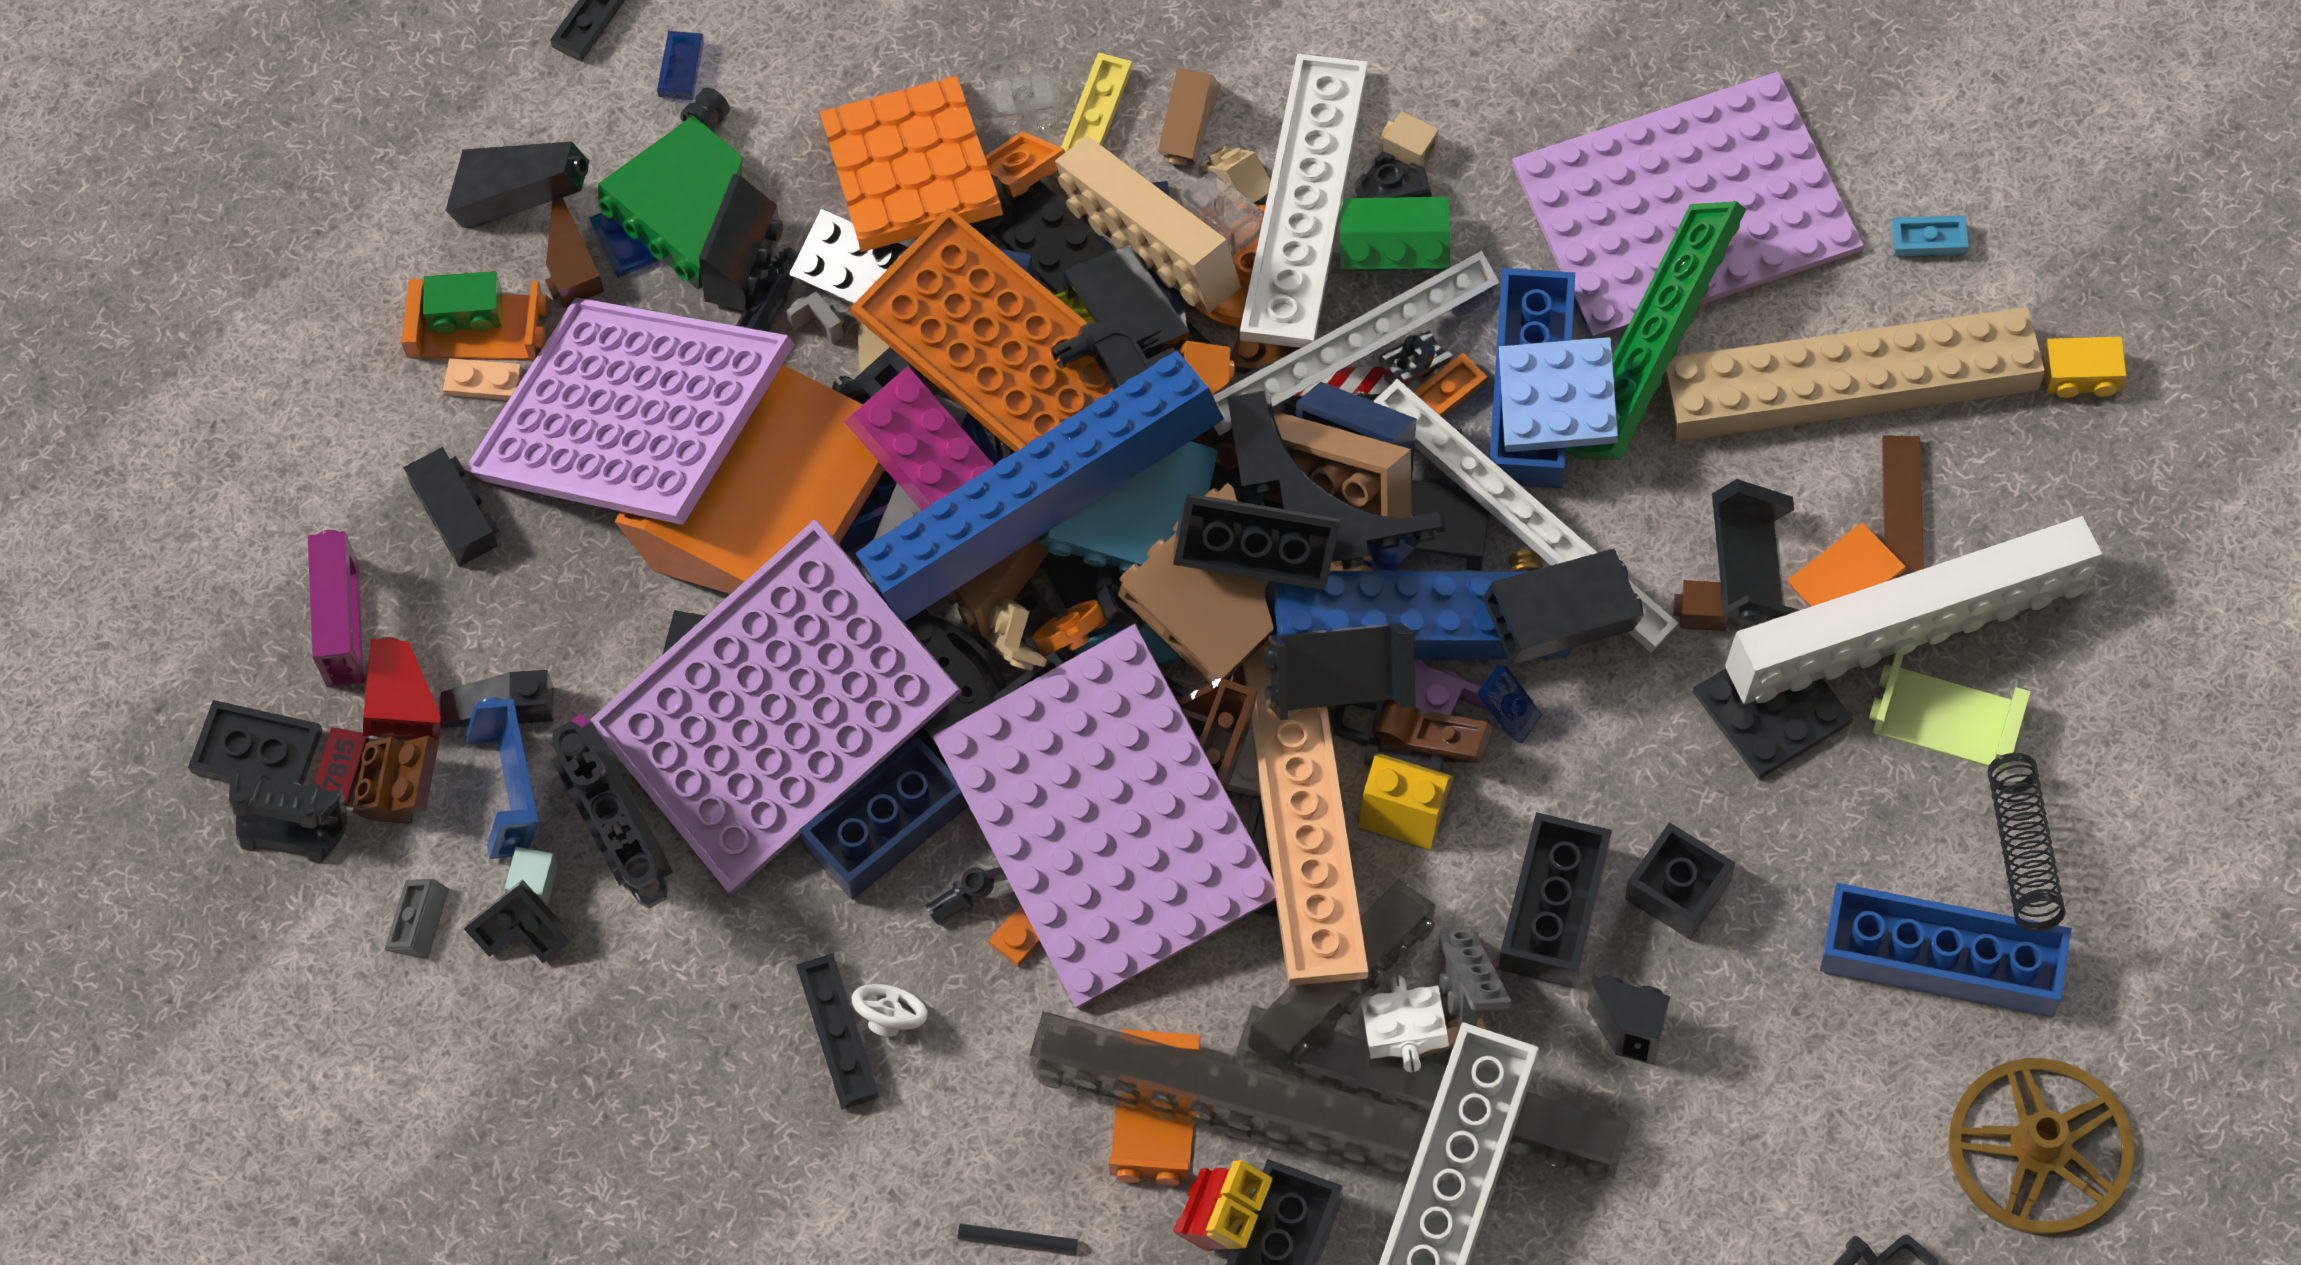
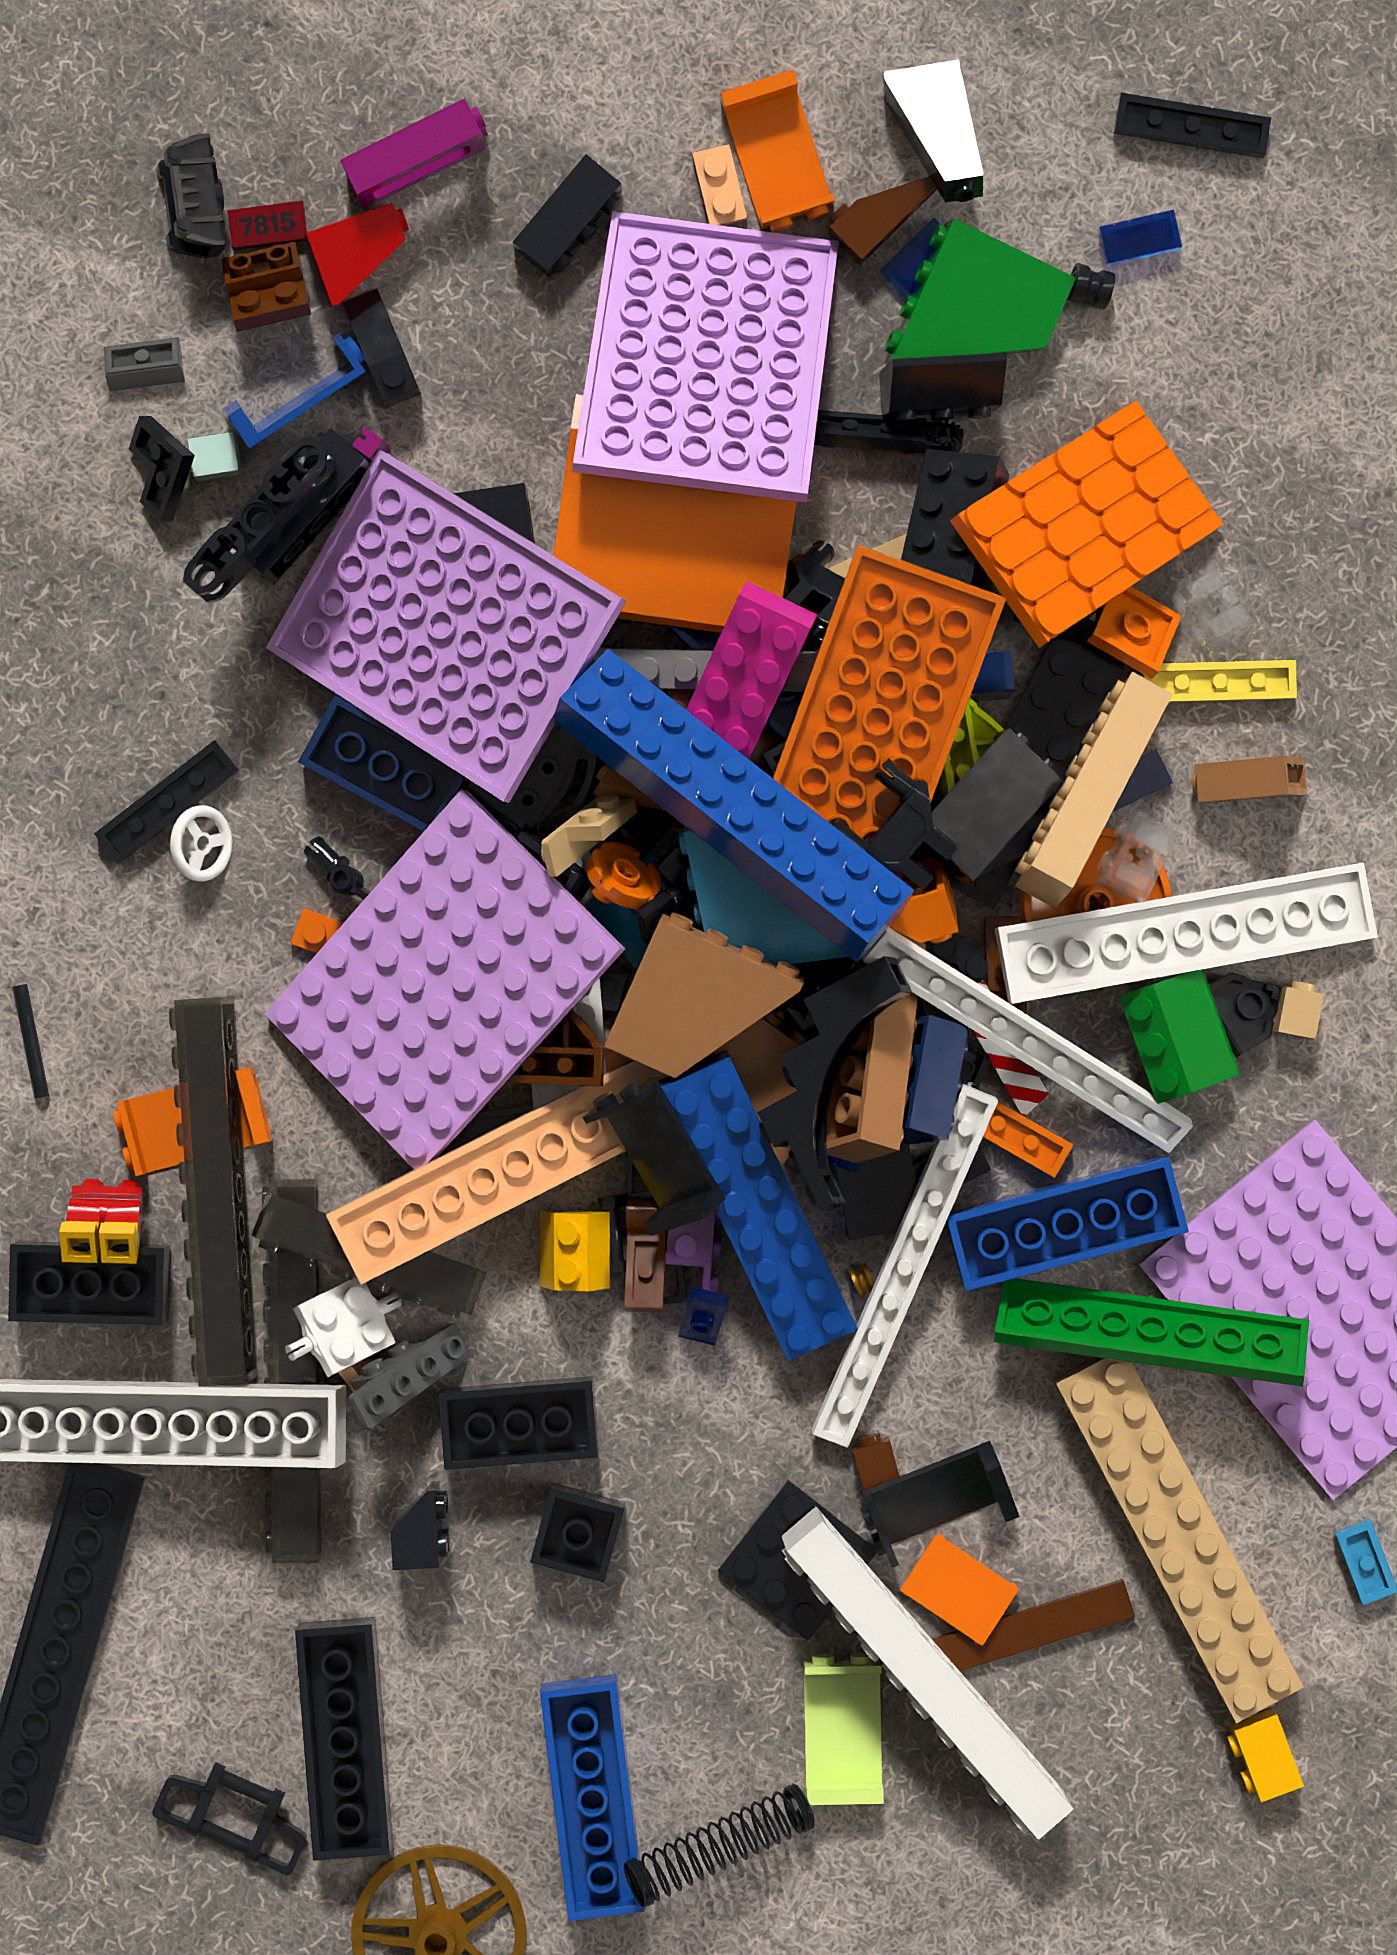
camera: 65 degrees right, 25 degrees up
black plate [188,700,323,785] -> none
green brick [423,271,502,334] -> none
light grey bracket [787,291,845,345] -> none
black slope [1173,493,1340,590] -> none
tan slope [1199,146,1271,208] -> none
black hips [1378,331,1453,387] -> none
black brick [1482,548,1644,665] -> none
light blue plate [1499,337,1618,452] -> none
none -> black brick [295,1617,393,1861]

